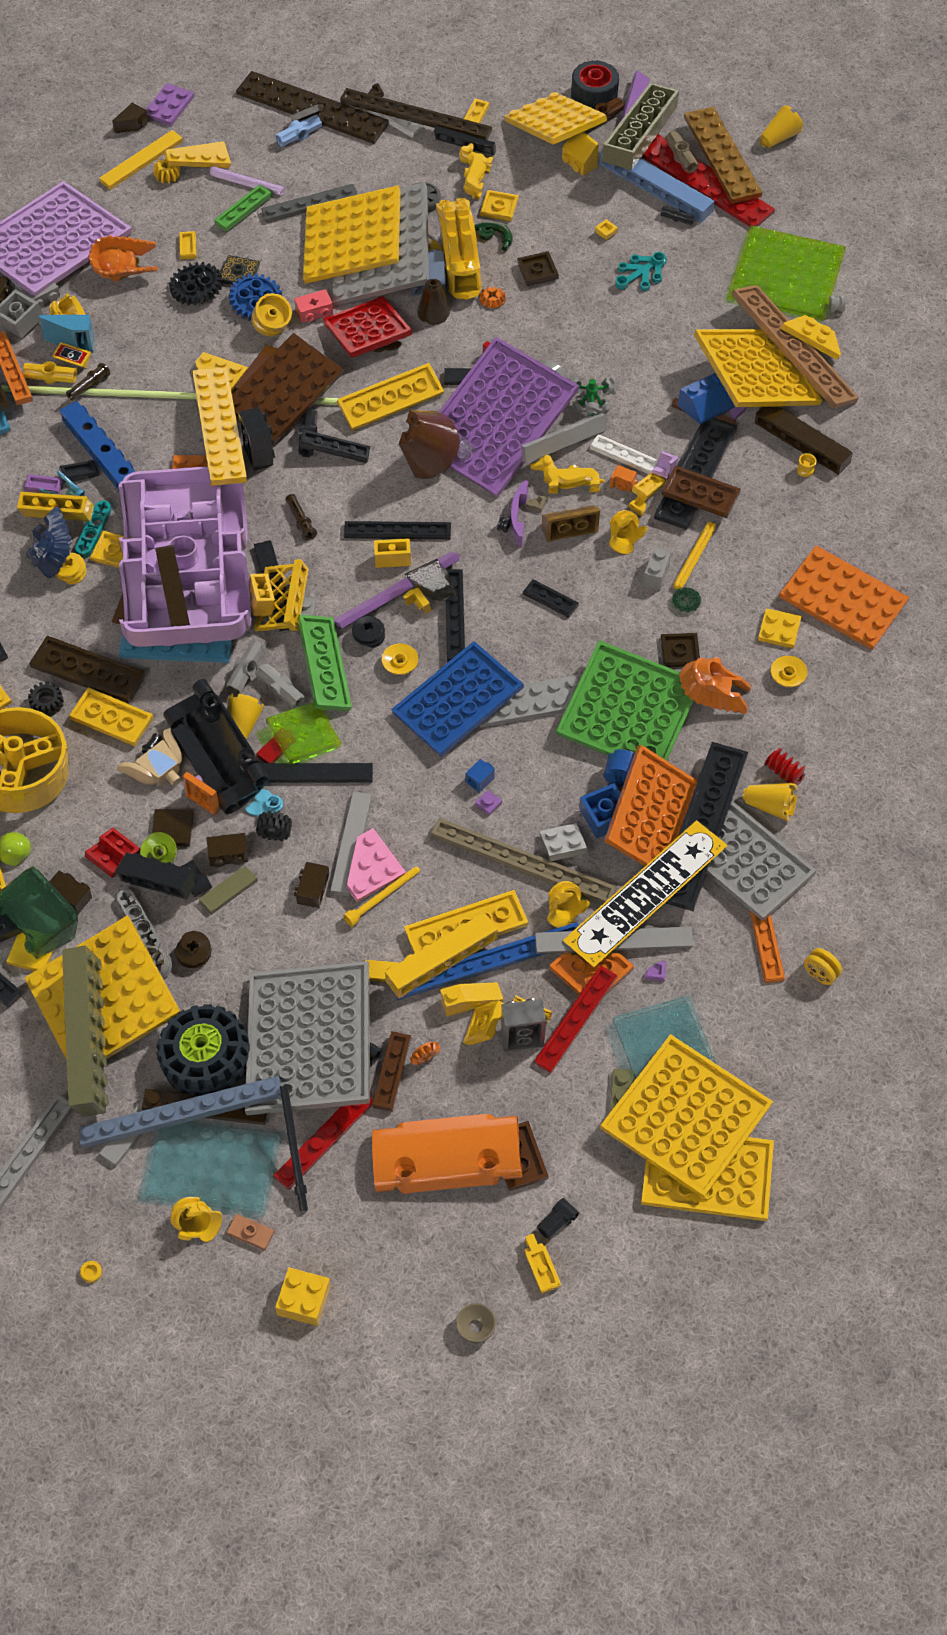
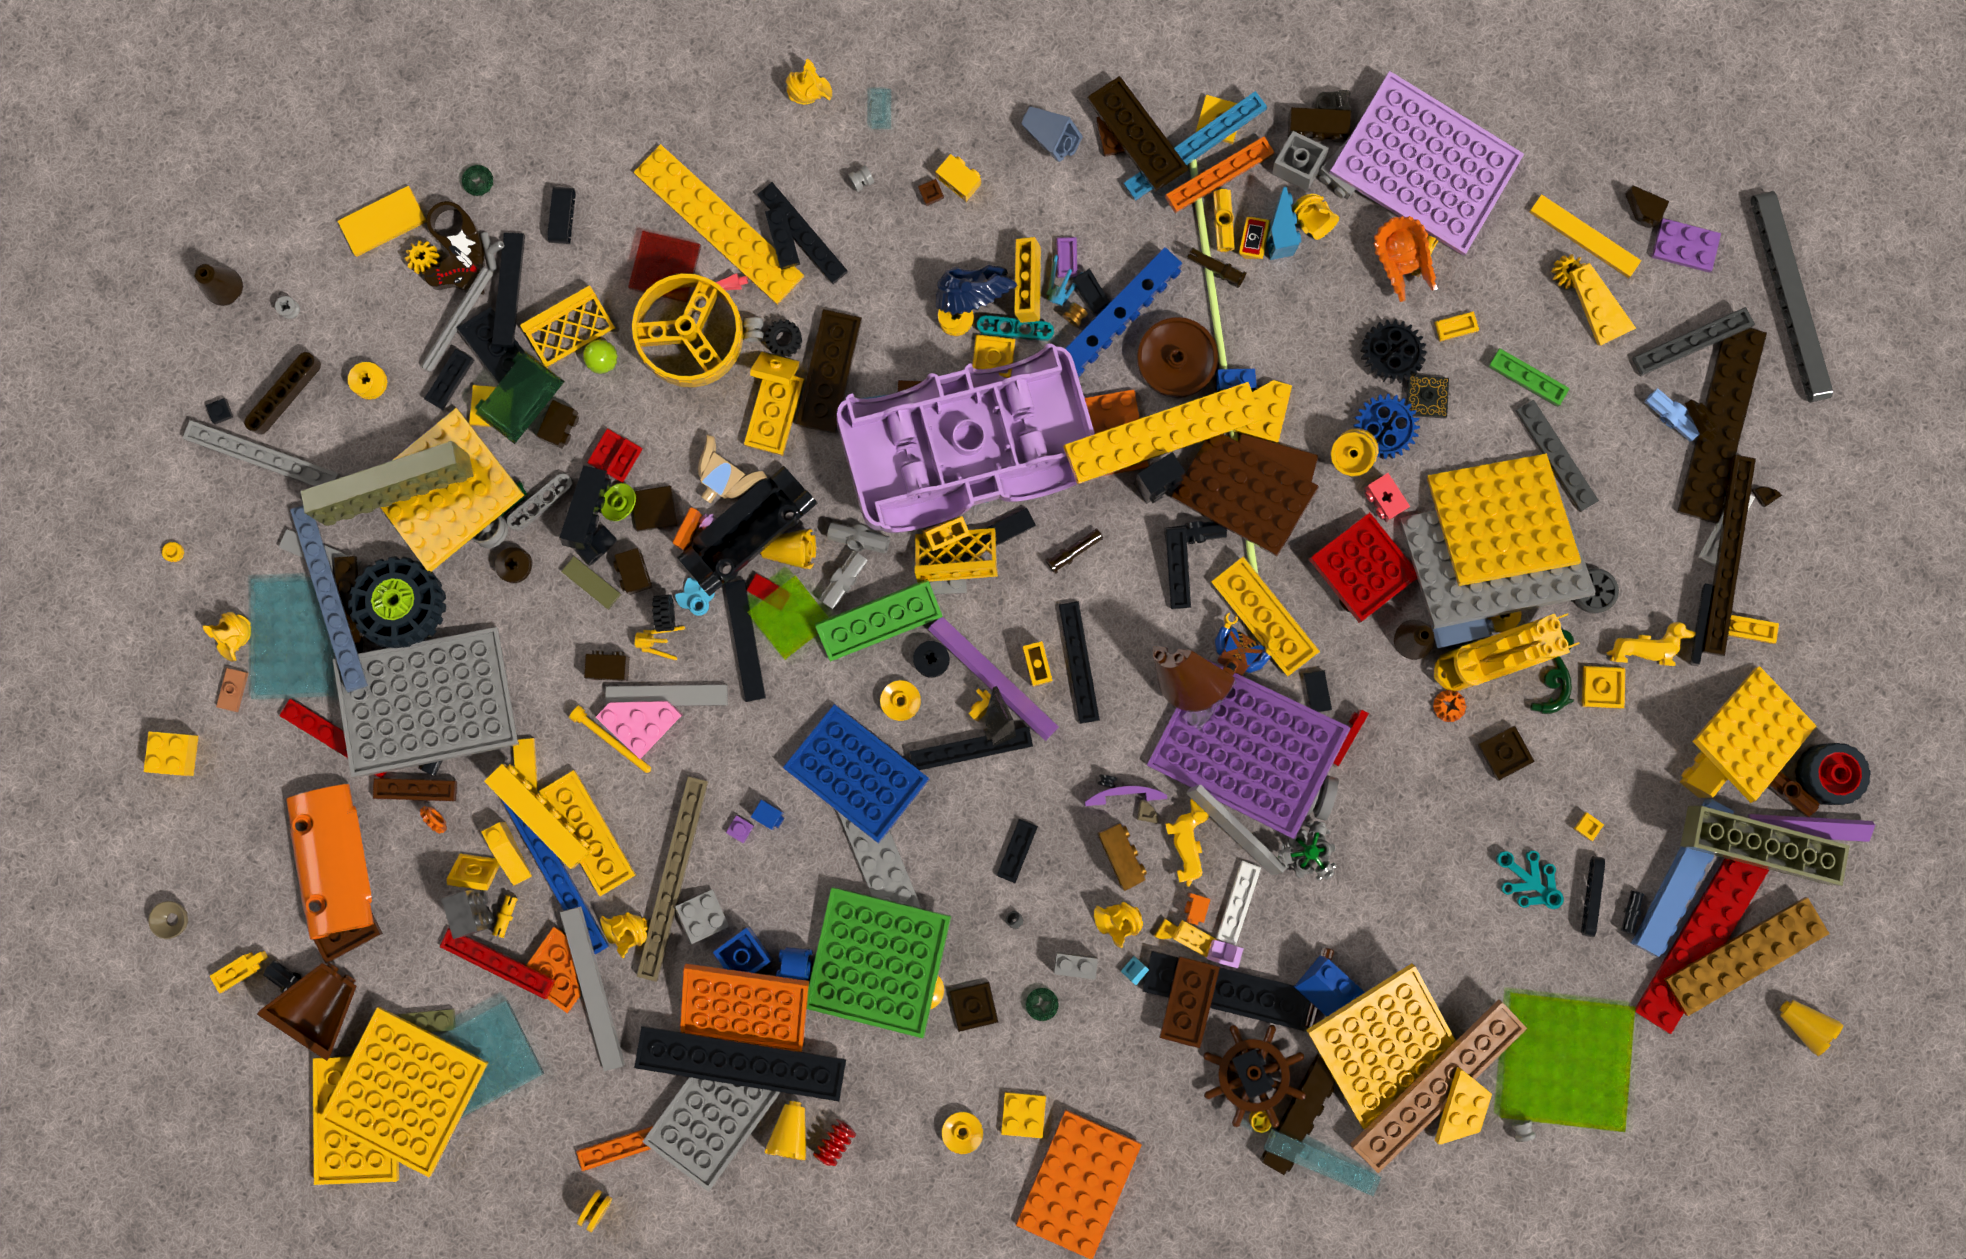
camera: 85 degrees right, 25 degrees up
black pin [142,733,163,754] -> none
dark brown beam [155,544,190,627] -> none
lavender axle [209,166,284,196] -> none
black bar [279,1085,308,1212] -> none
sticker [562,820,728,967] -> none
medium lavender tile [645,961,666,982] -> none
dark tan piece [665,130,698,173] -> none
yellow axle [673,521,716,591] -> none
orange piece [679,657,751,714] -> none
none -> reddish brown cone [257,963,357,1061]
none -> yellow plant [635,626,685,660]
none -> yellow plate [750,352,800,385]
none -> dark grey hinge [1005,911,1024,929]
none -> pearl gold wheel [1063,302,1088,327]
none -> medium azure plate [1121,956,1149,985]
none -> reddish brown dish [1137,317,1218,398]
none -> reddish brown brick [1203,1025,1306,1128]
none -> blue plate [1215,369,1257,391]
none -> torso [1215,613,1280,676]
none -> clear light blue tile [1264,1129,1382,1196]
none -> black beam [1581,856,1605,937]
none -> dark grey tile [1632,307,1755,376]
none -> dark grey beam [1750,191,1833,403]

